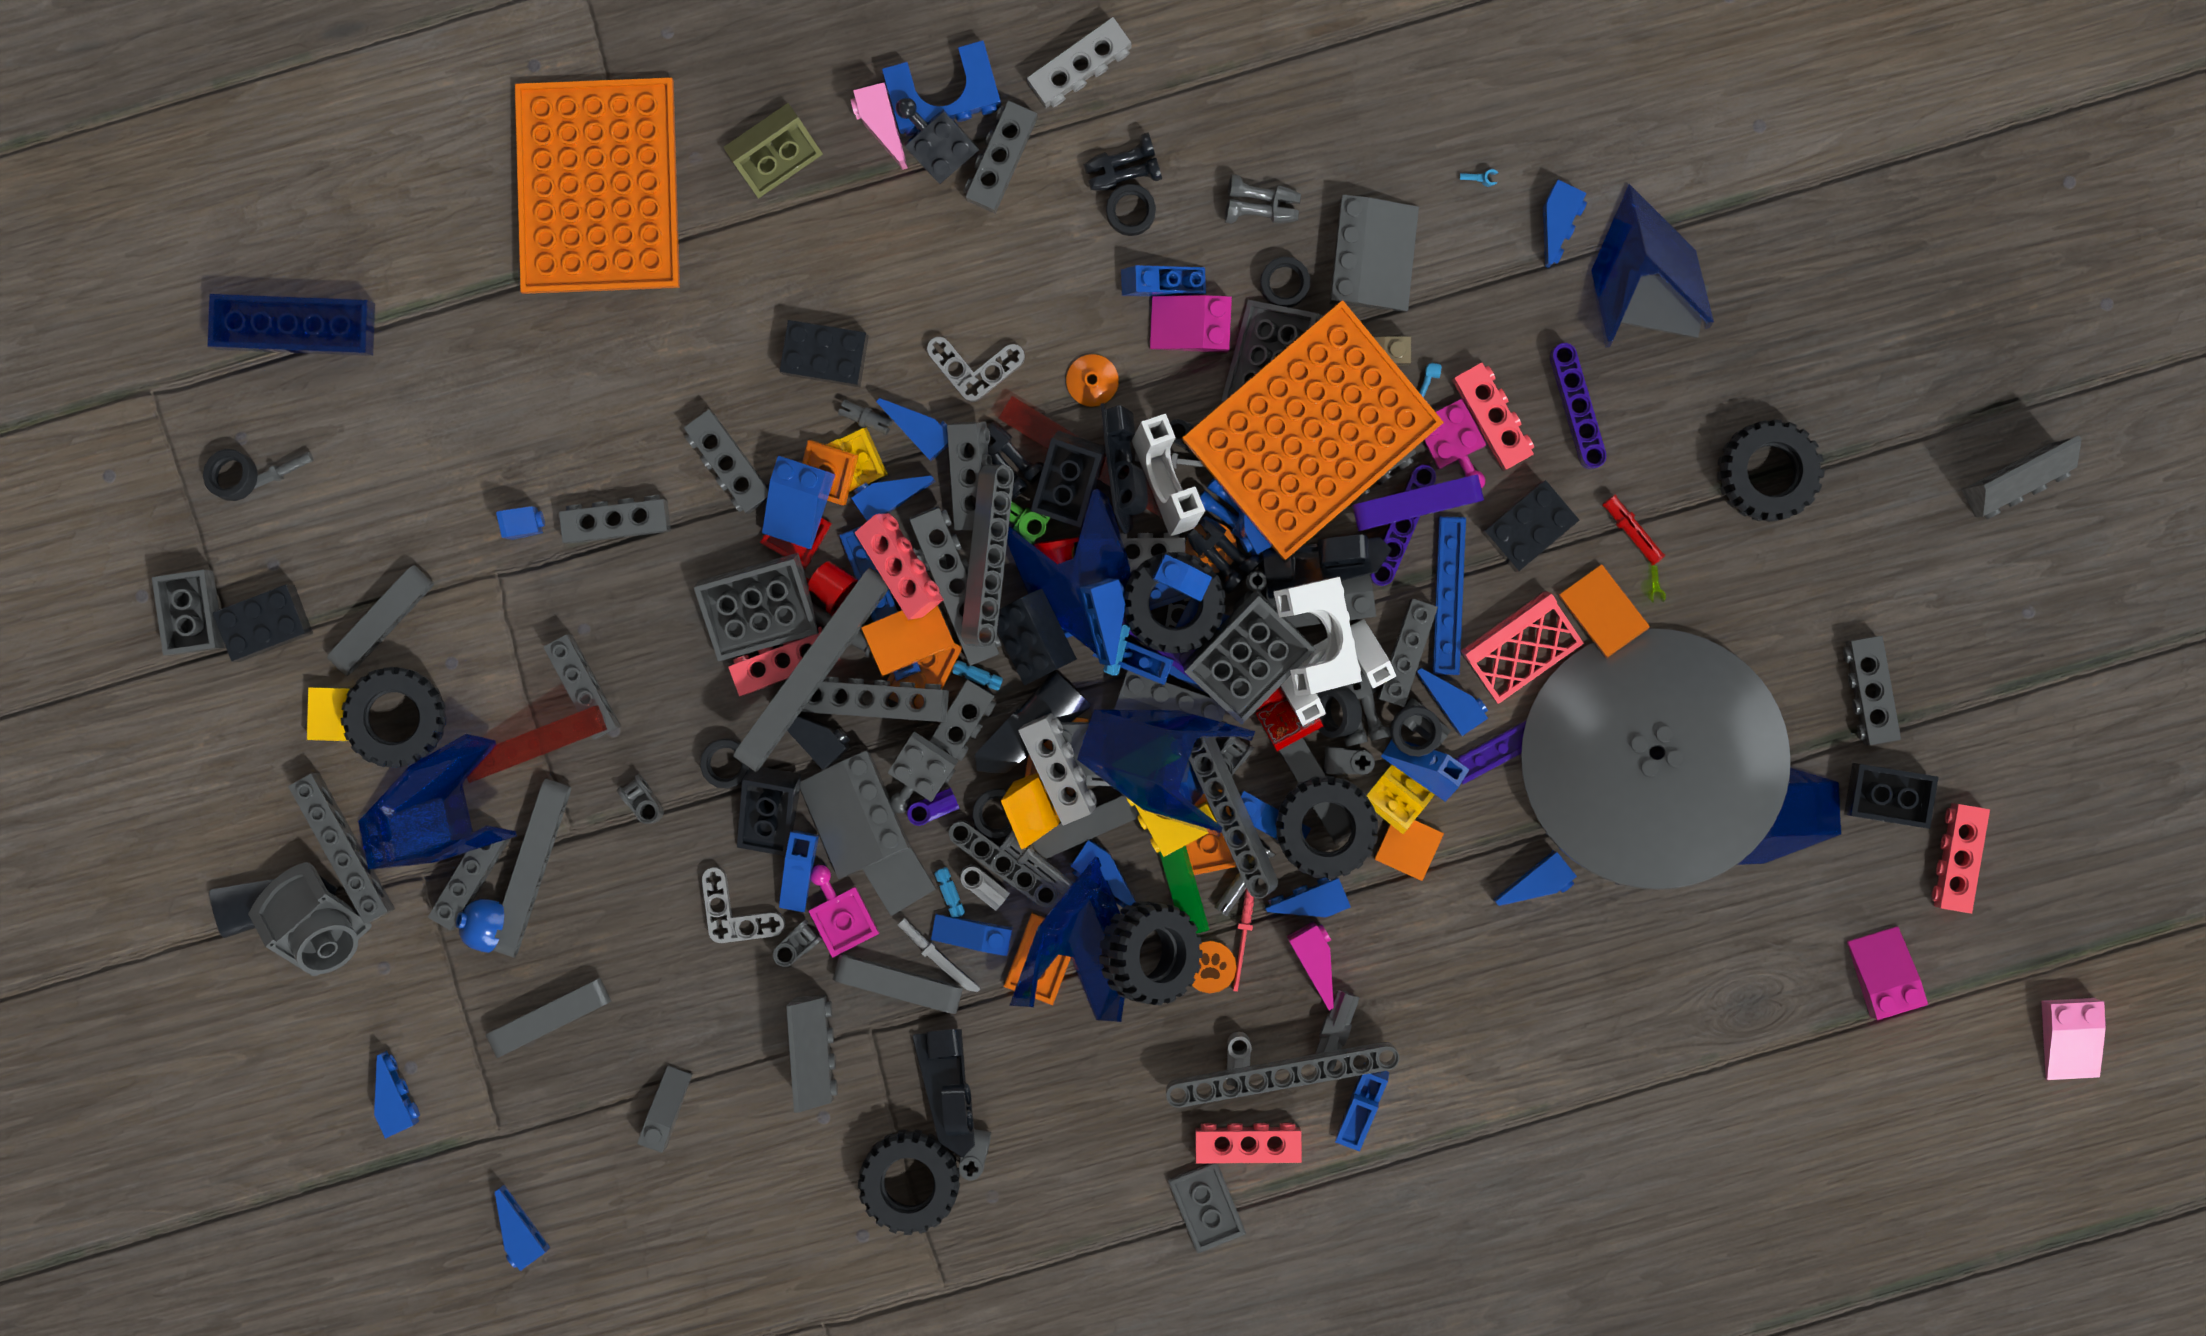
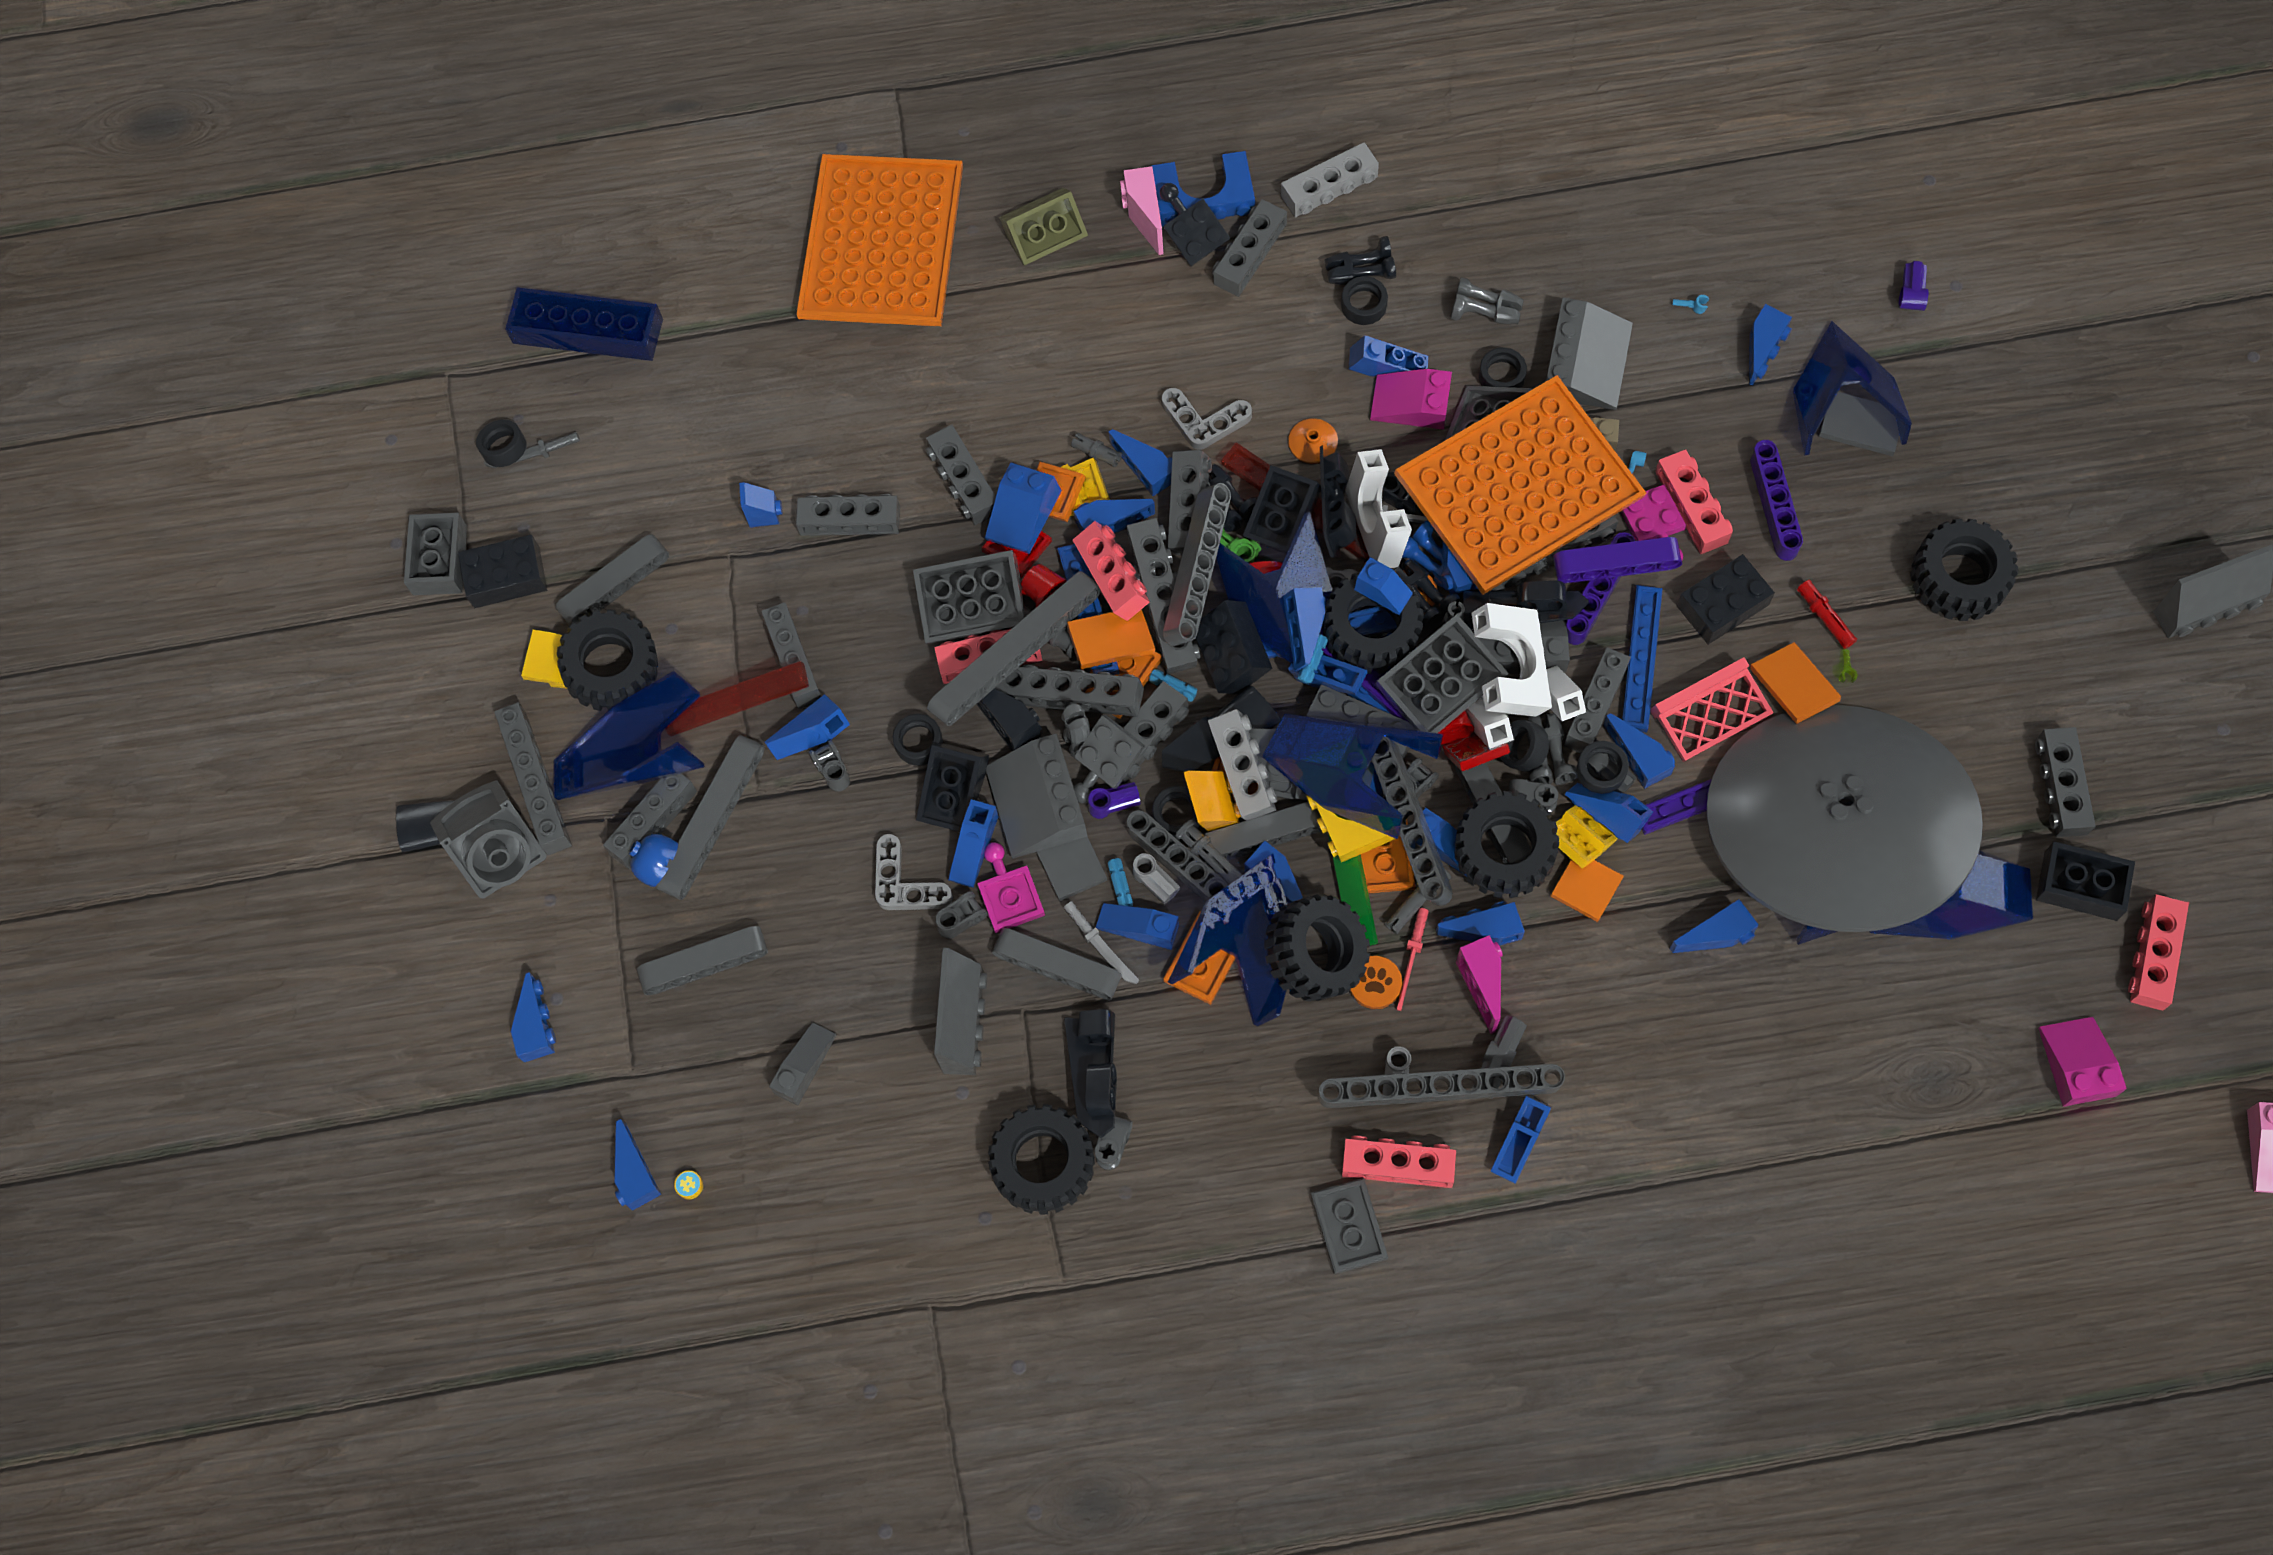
camera: 10 degrees right, 20 degrees down
black brick [780,320,869,387] -> none
none -> tile [674,1171,703,1199]
none -> blue slope [765,694,850,760]
none -> dark grey piece [1061,704,1091,760]
none -> dark purple piece [1898,261,1929,311]

